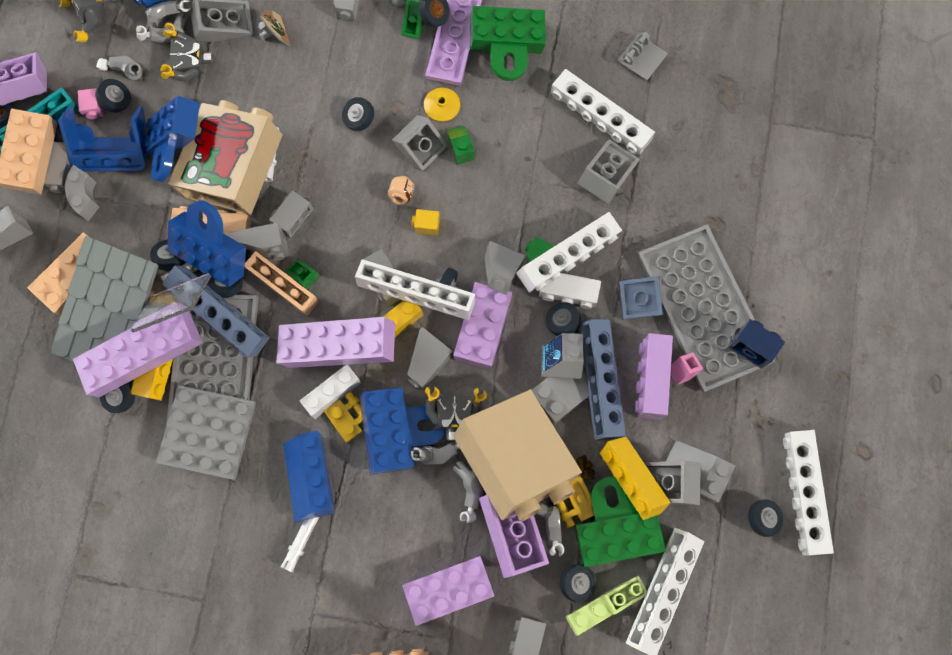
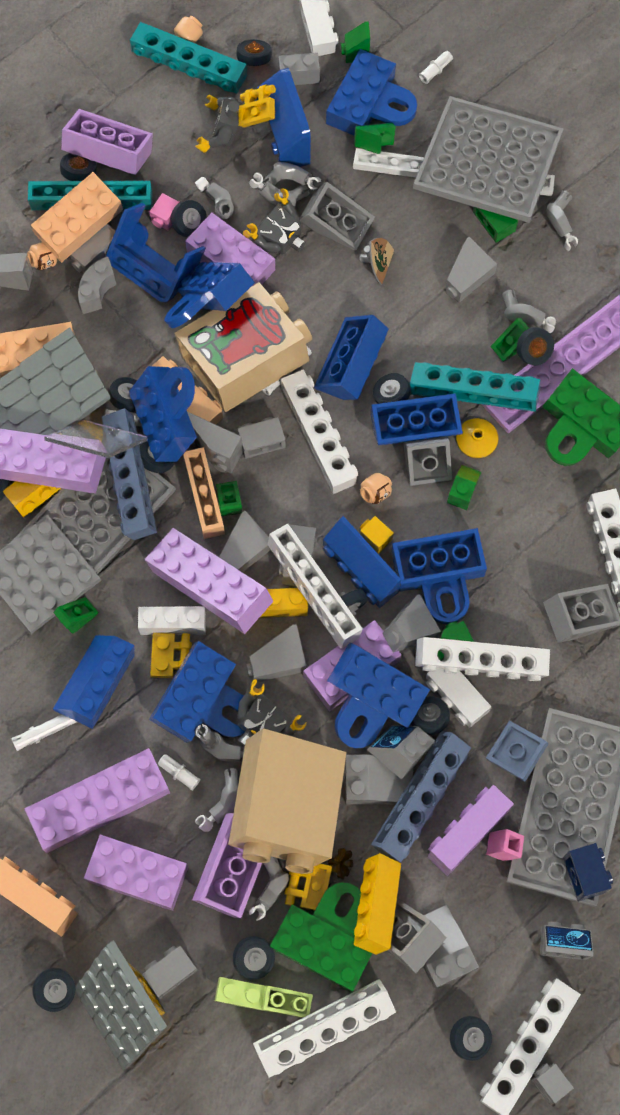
camera: 35 degrees right, 5 degrees down
none -> lavender brick [24,748,170,853]
none -> light nougat head [27,242,57,270]
none -> green slope [53,597,99,634]
none -> white axle [158,754,201,791]
none -> lavender brick [185,213,275,287]
none -> light grey slope [219,511,271,573]
none -> white brick [281,369,358,494]
none -> blue slope [314,315,389,400]
none -> blue slope [323,516,401,609]
none -> blue brick [327,642,430,748]
none -> blue slope [371,394,463,445]
none -> blue brick [391,528,487,624]
none -> teal brick [410,362,540,412]
none -> light grey brick [531,1063,574,1103]
none -> slope [540,922,593,960]

